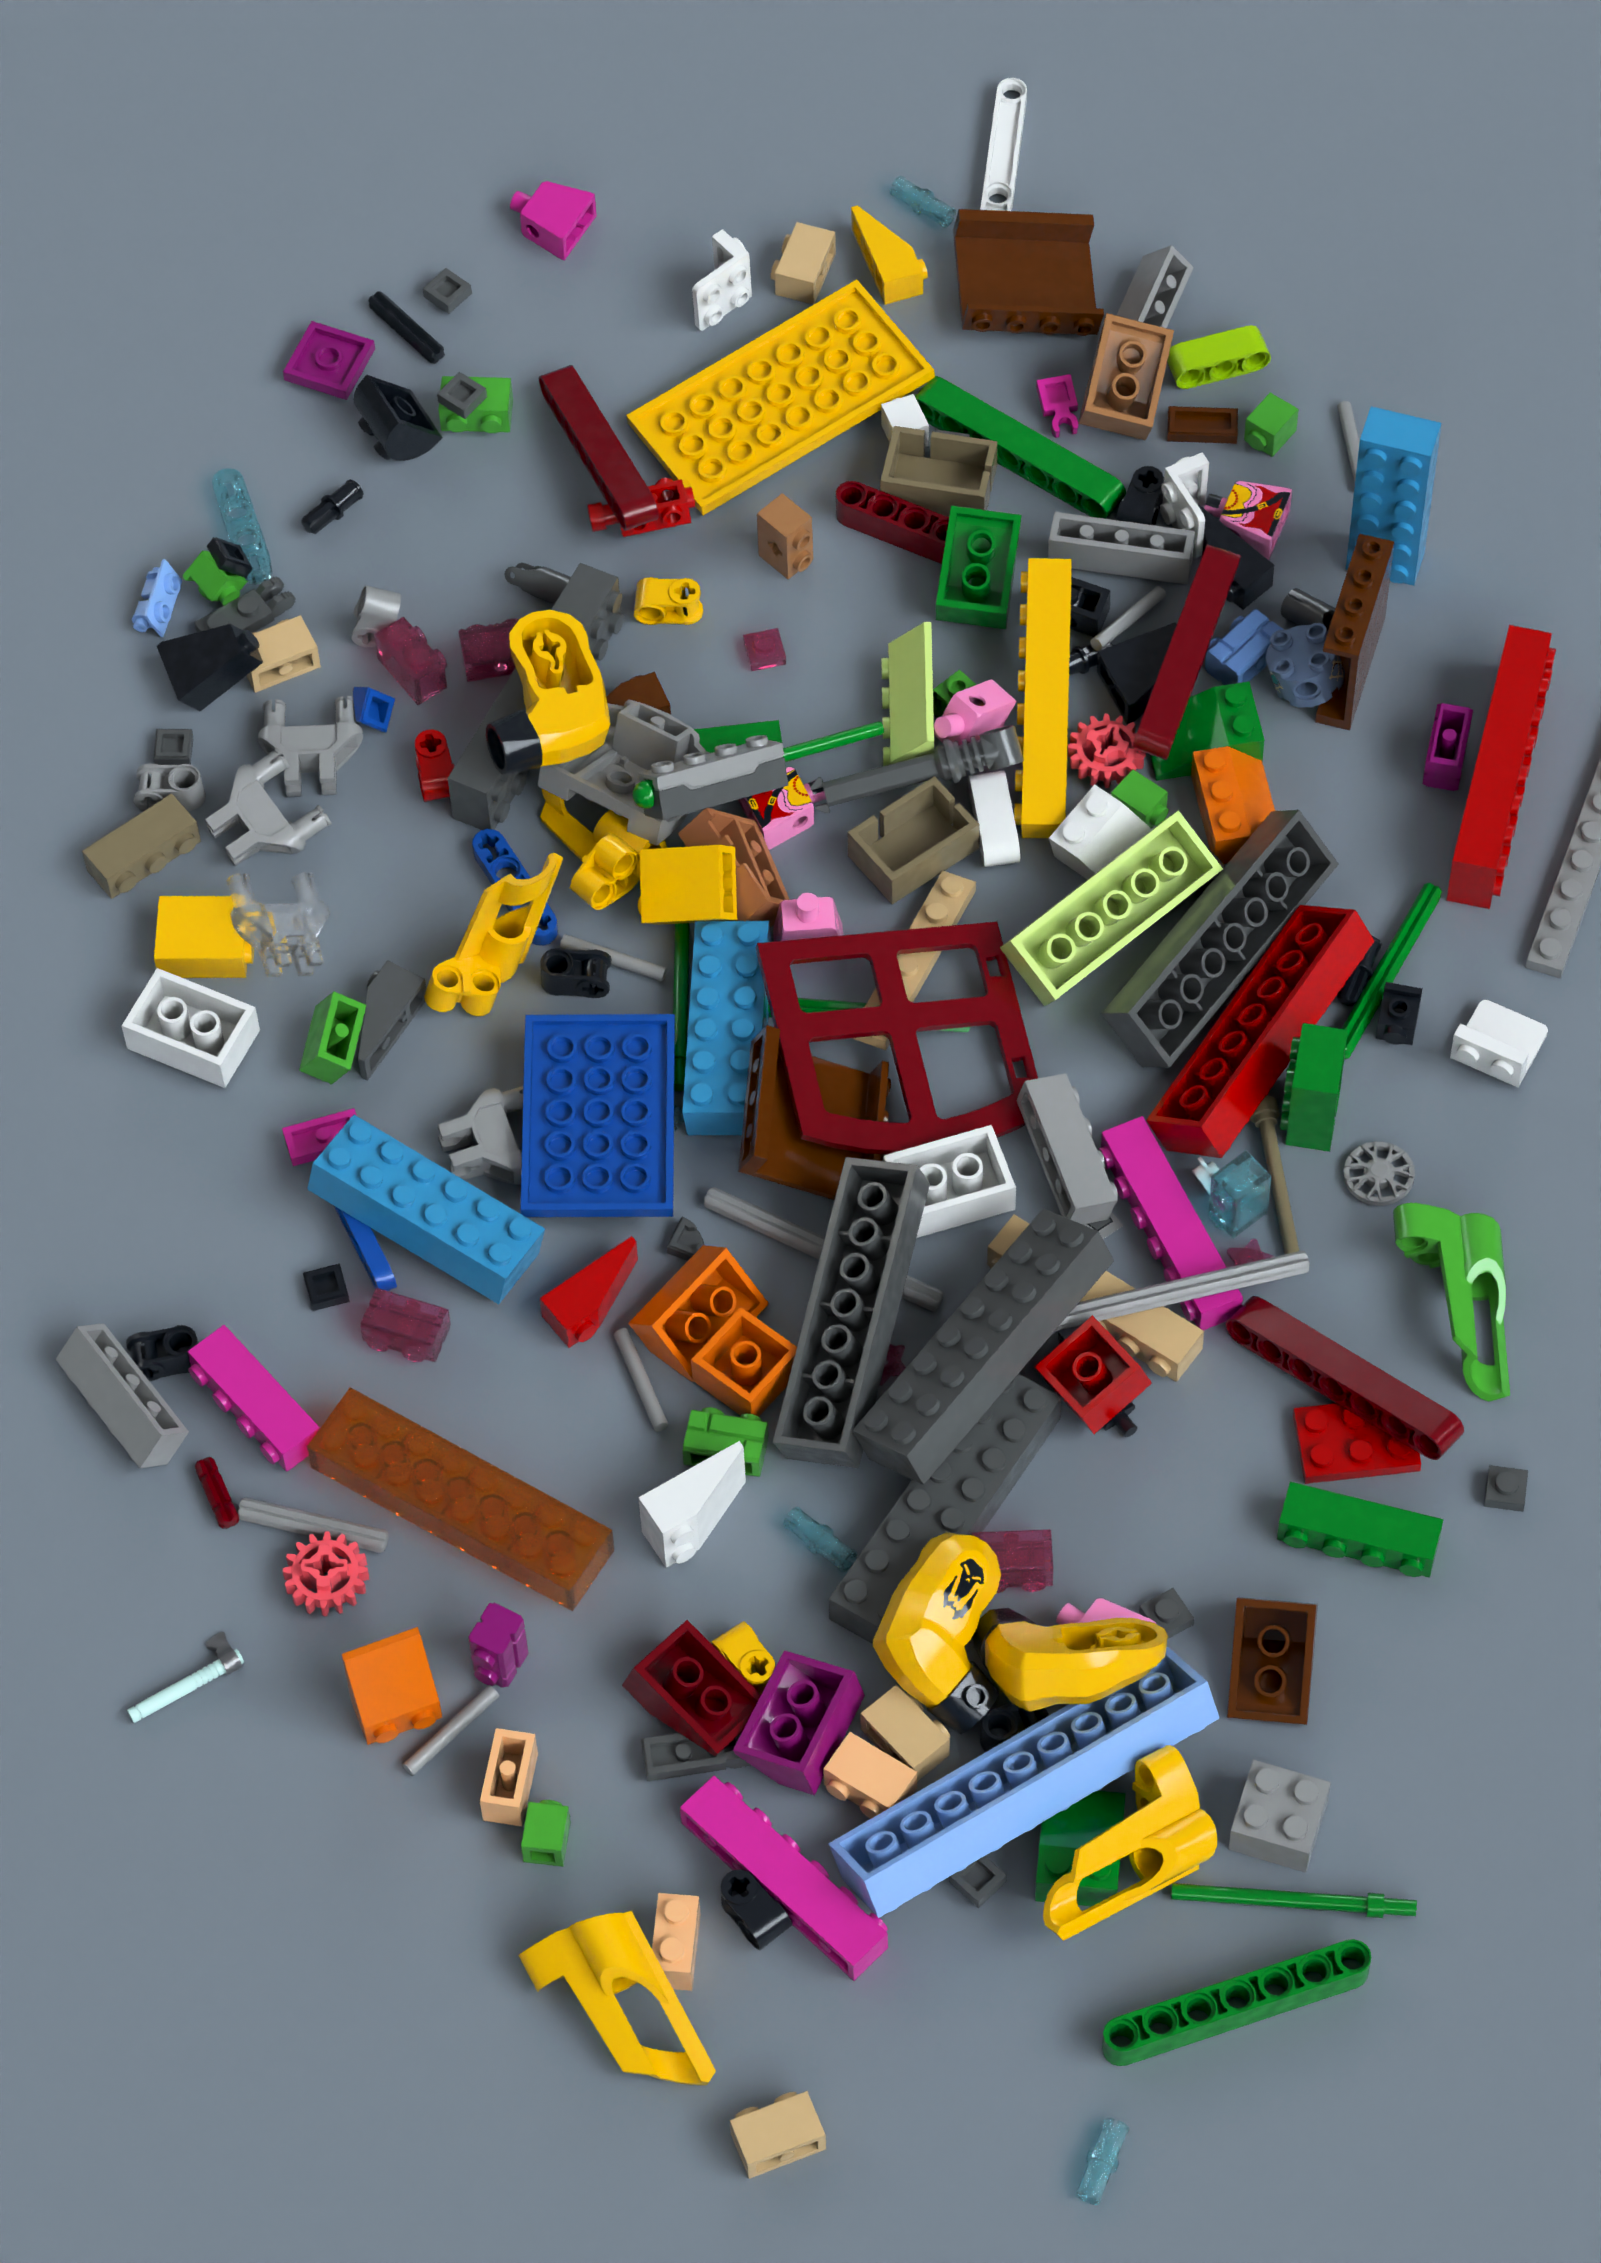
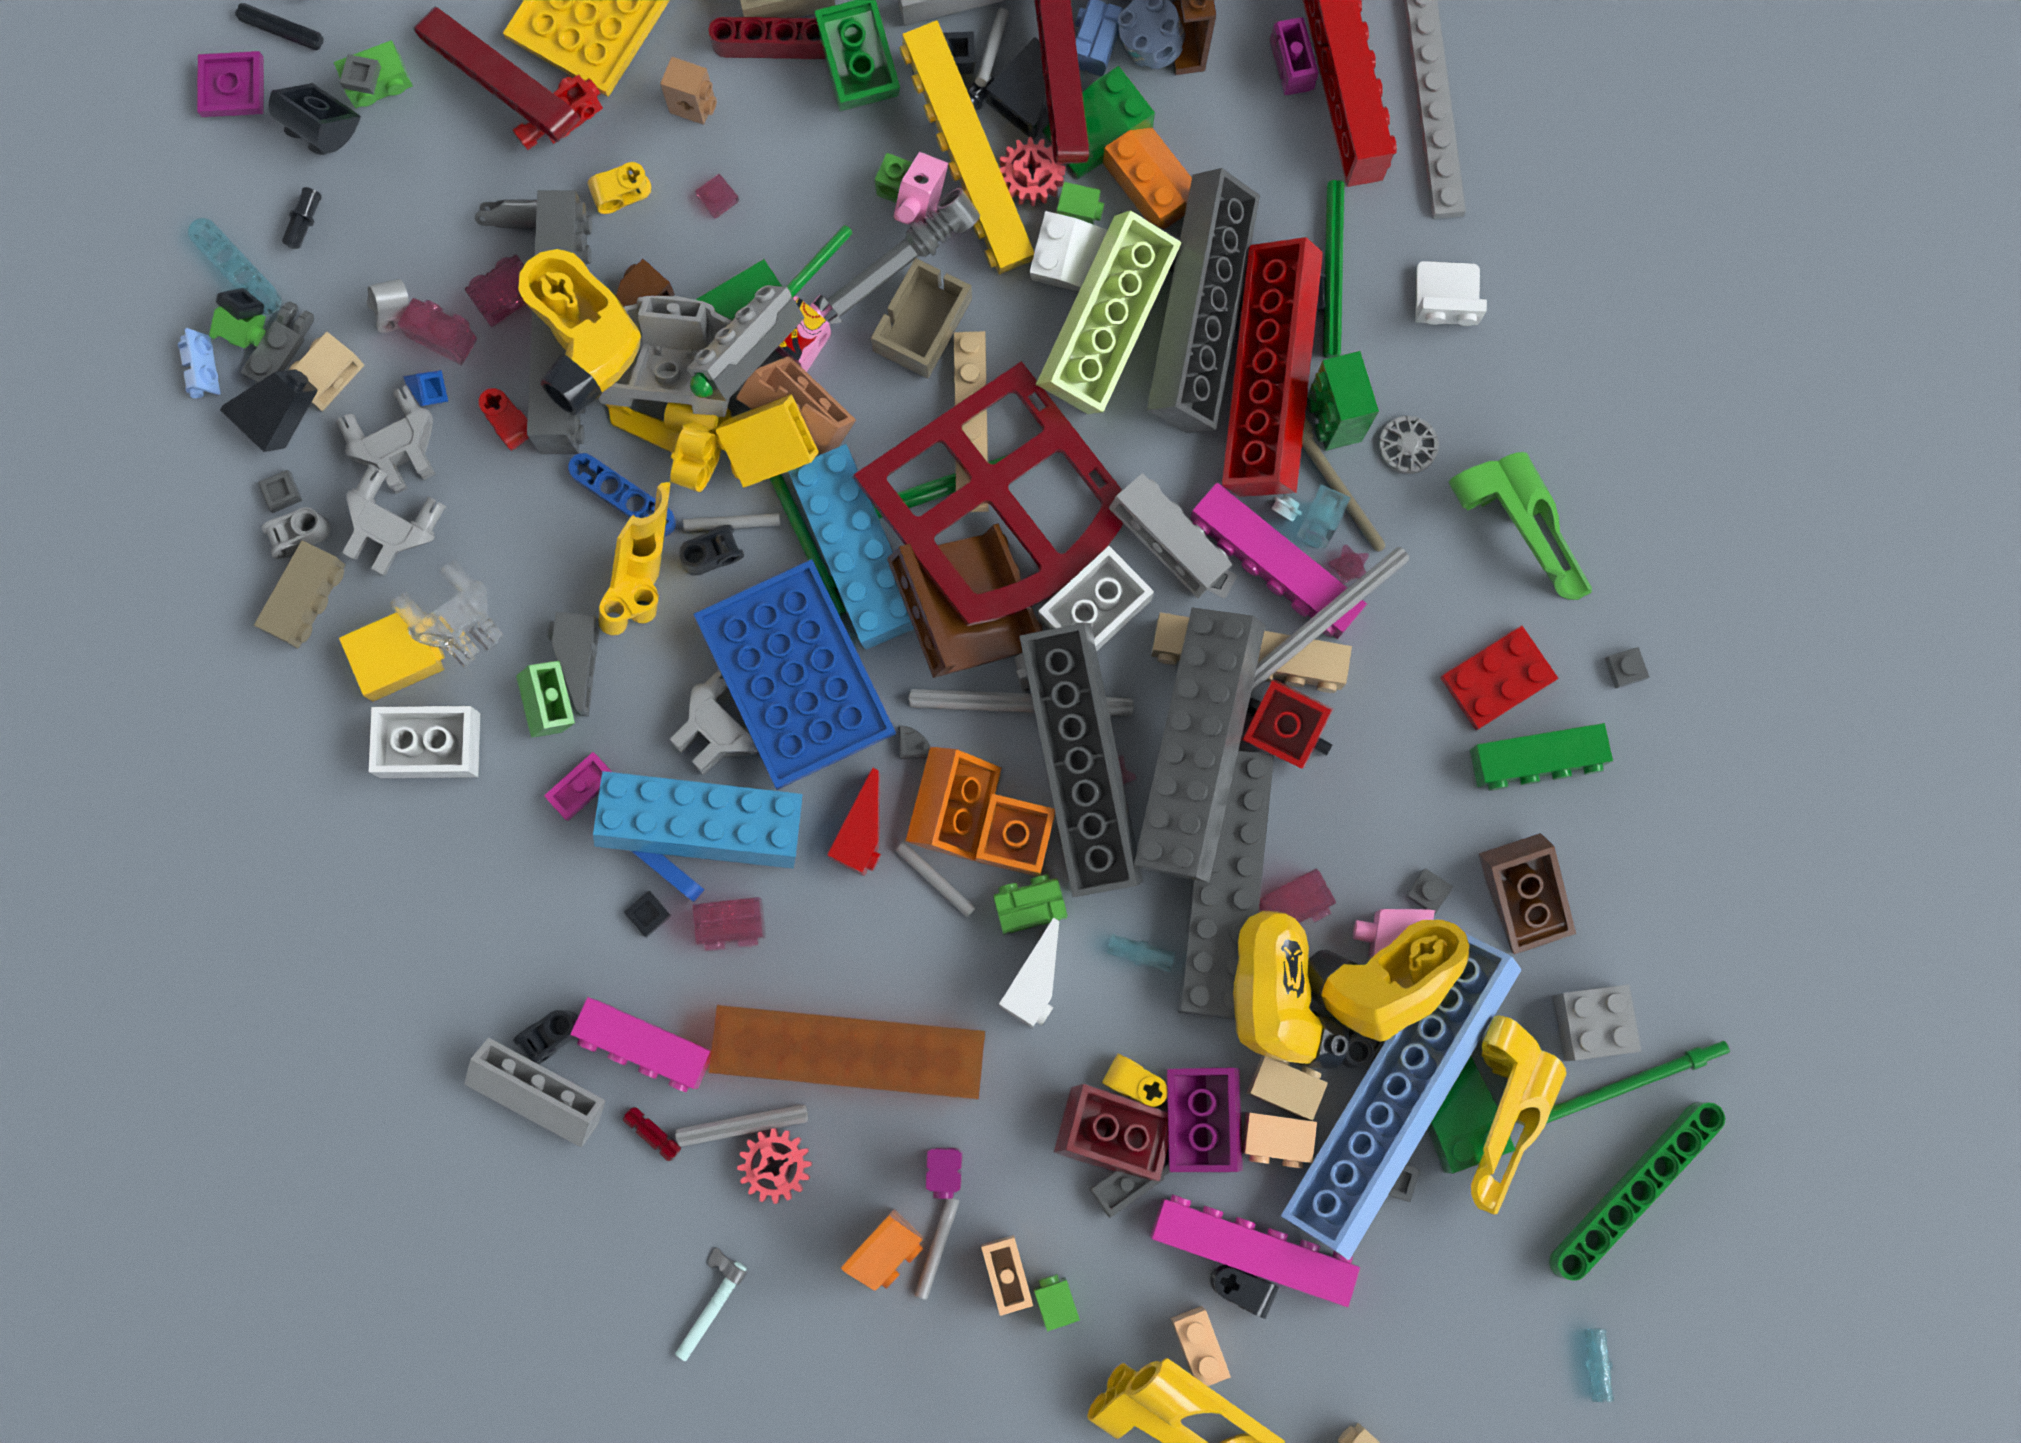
camera: 30 degrees left, 20 degrees up
bright pink torso [773,893,843,942] -> none
yellowish green slope [881,622,934,782] -> none
white beam [968,770,1020,867] -> none
dark red beam [1225,1296,1464,1460] -> none
black brick [1376,982,1423,1045] -> none

